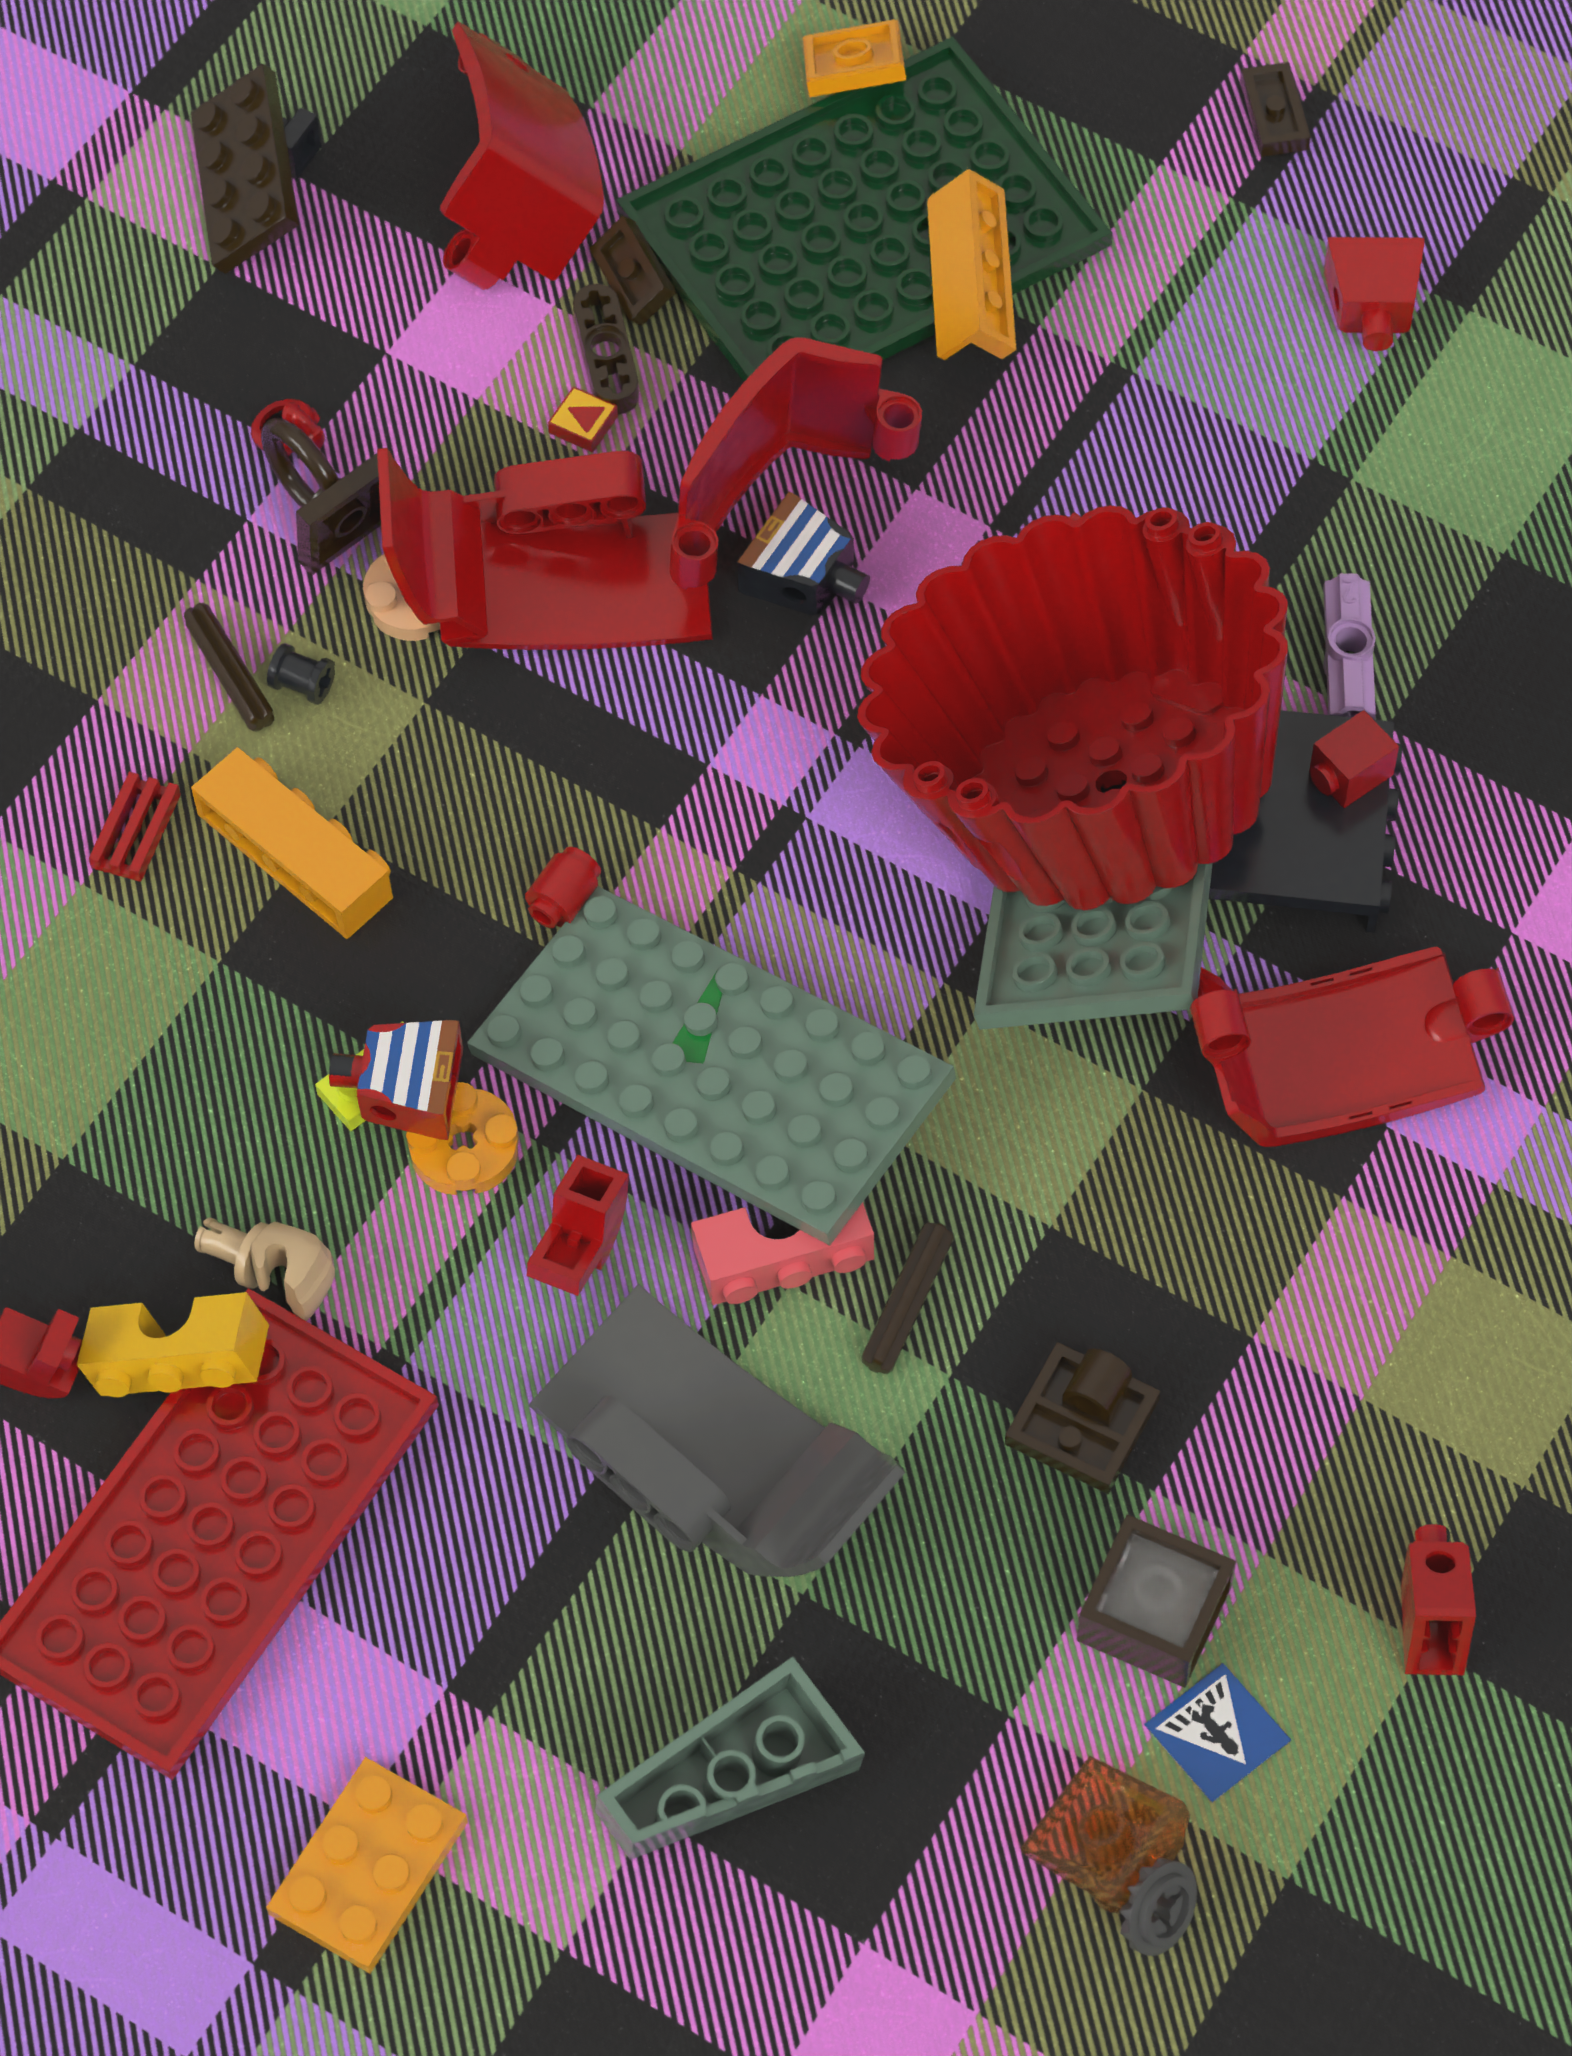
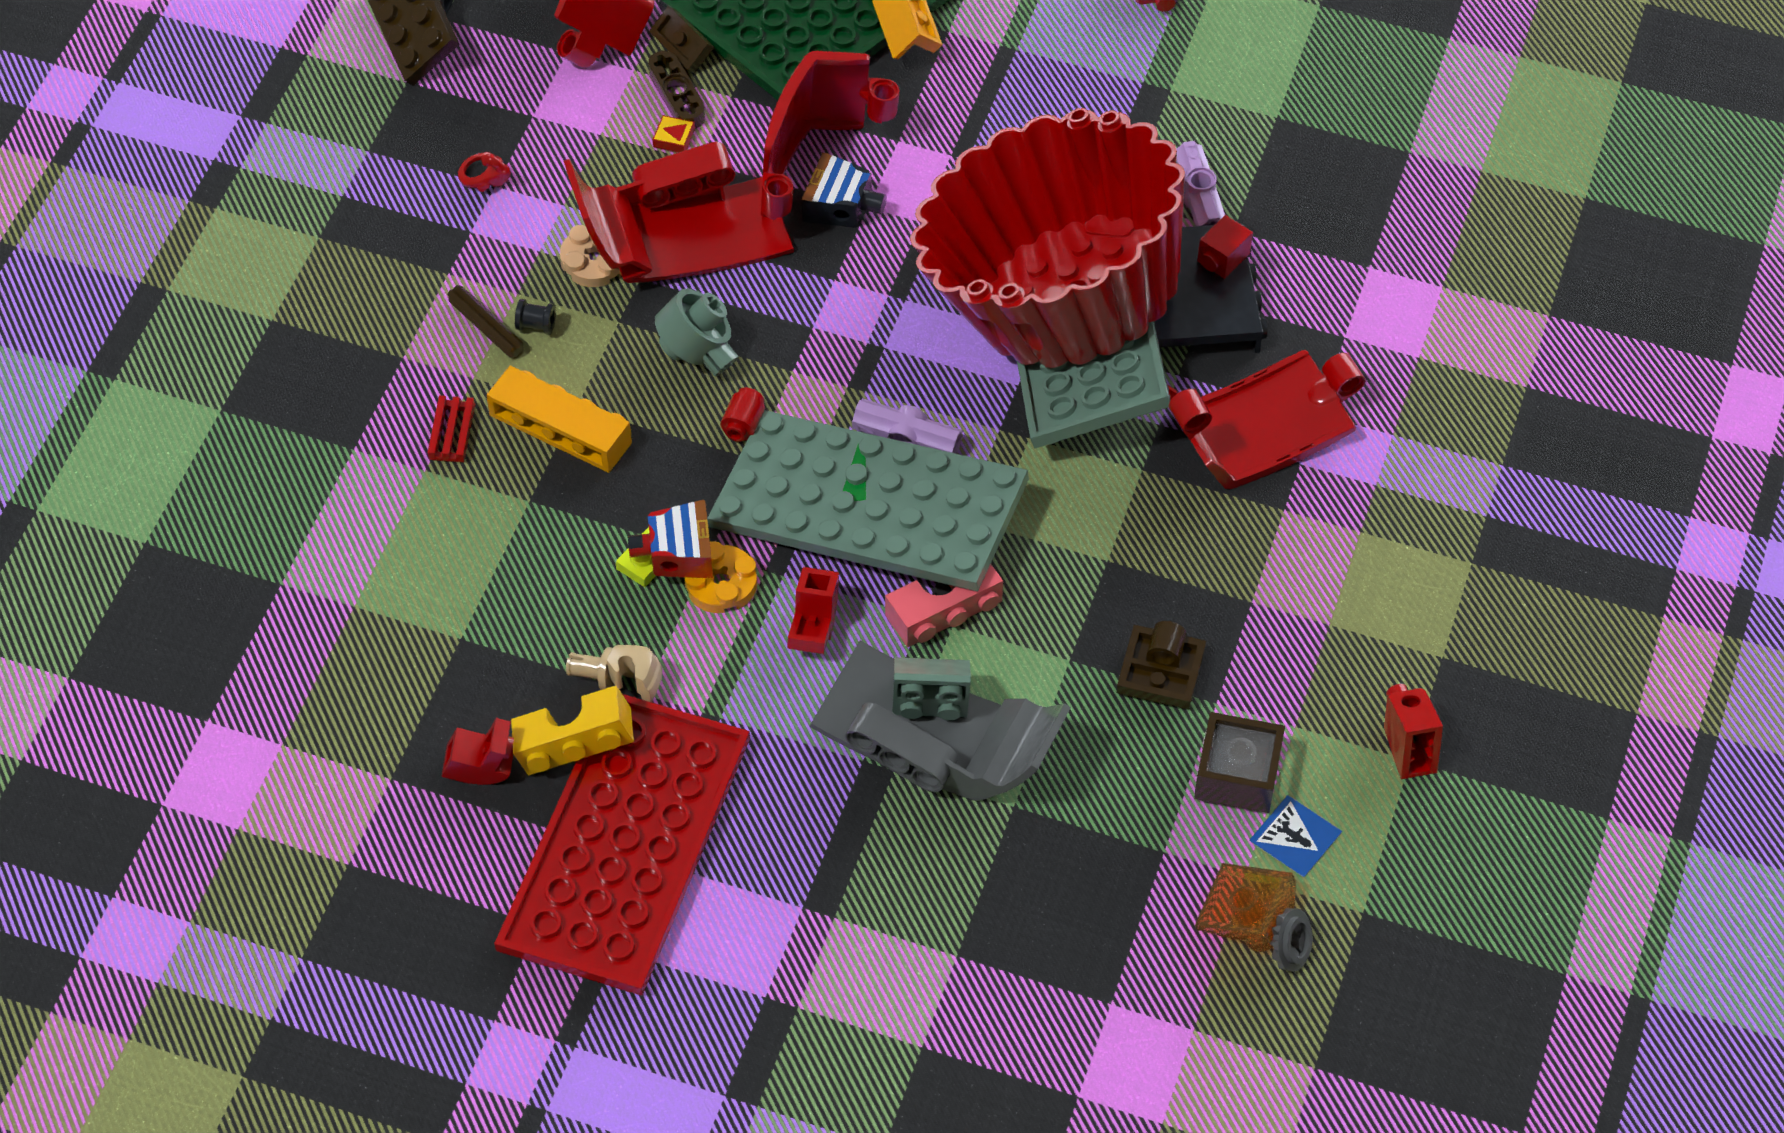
camera: 15 degrees left, 5 degrees down
dark brown tile [261,418,381,576] -> none
light orange plate [266,1757,468,1974] -> none
sand green wedge [595,1657,865,1860] -> none
dark brown axle [861,1222,953,1374] -> none
none -> sand green piece [655,288,739,377]
none -> lavender piece [852,399,963,454]
none -> sand green slope [892,657,971,720]

